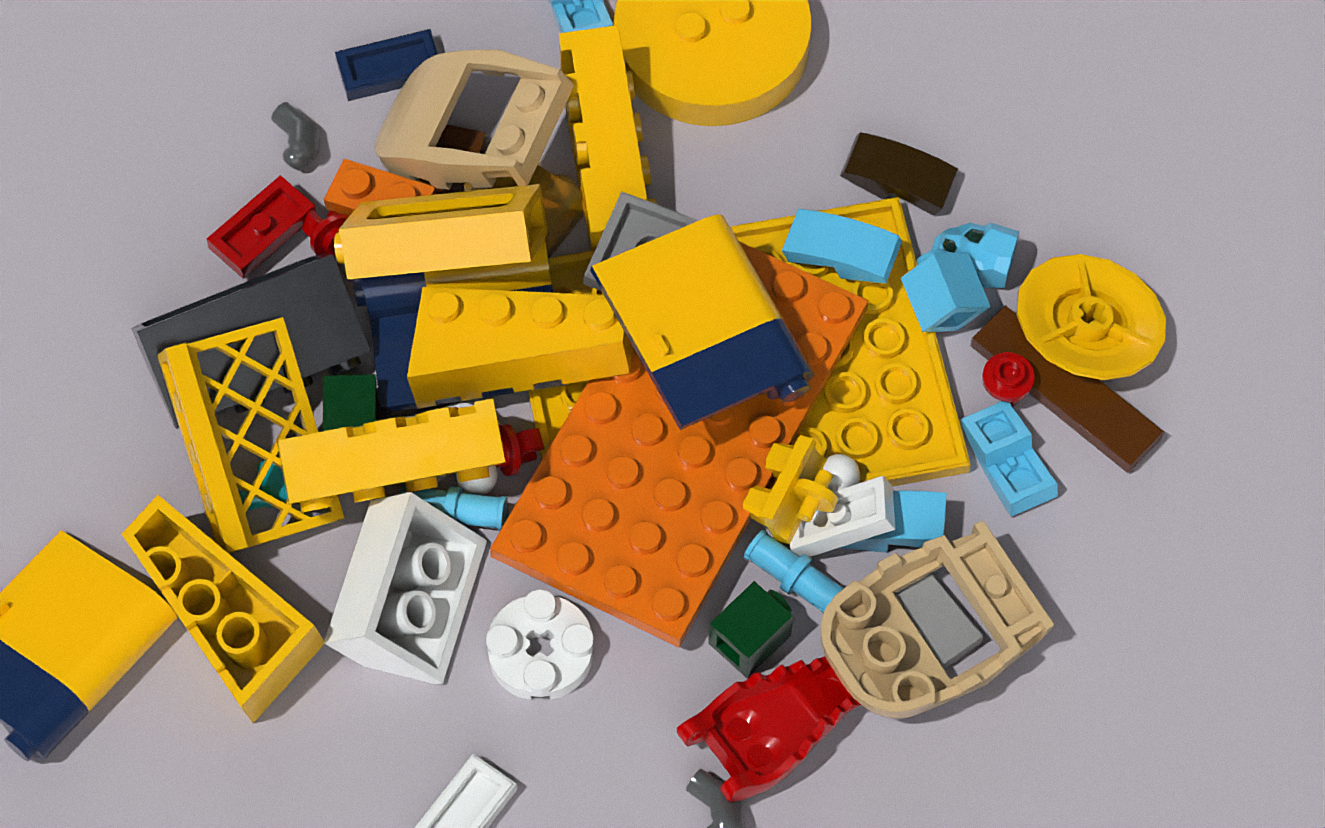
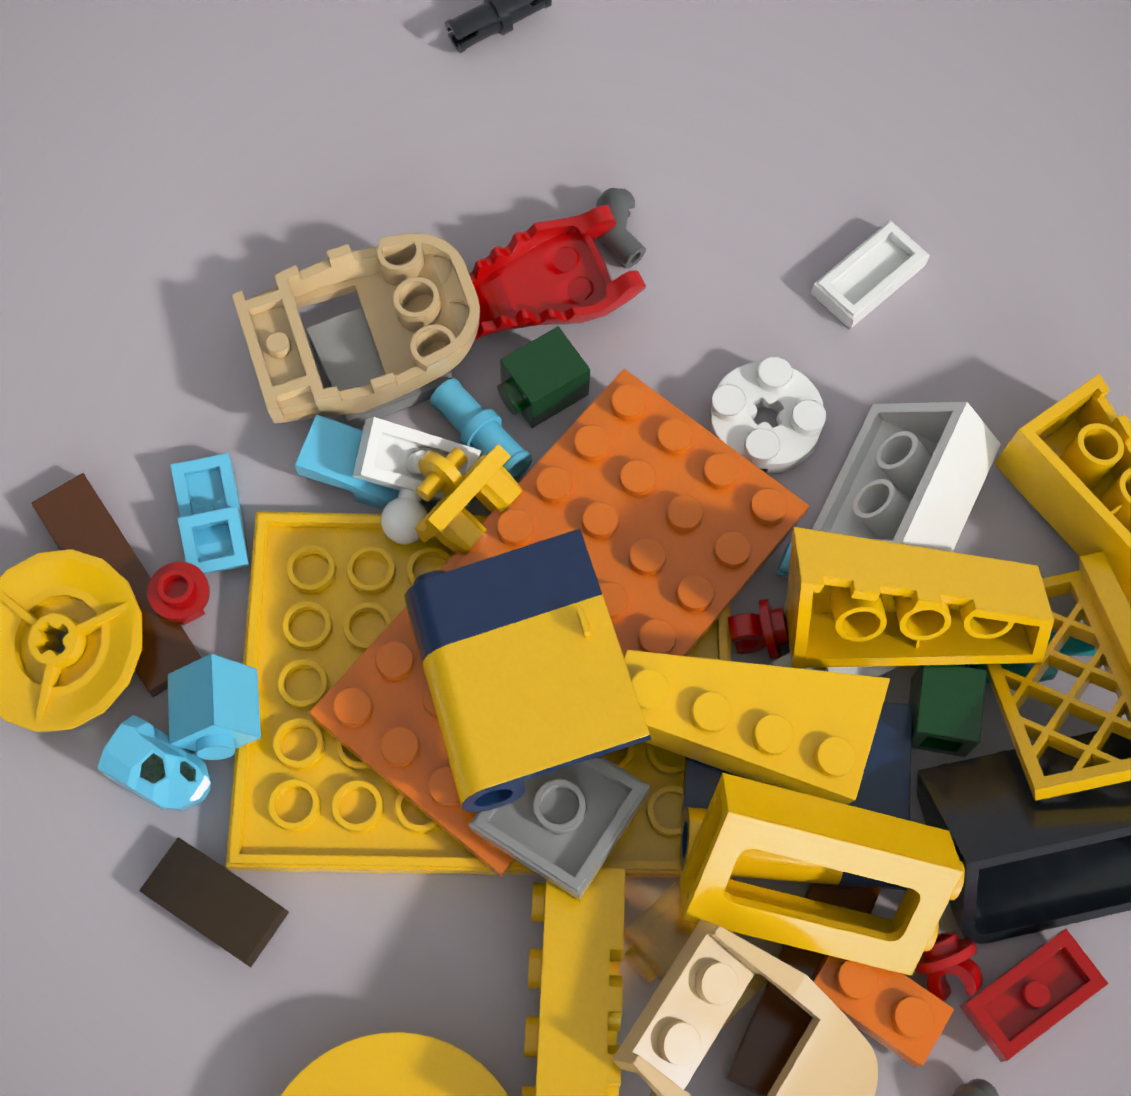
camera: 170 degrees left, 5 degrees up
medium azure slope [782,209,902,284] -> none

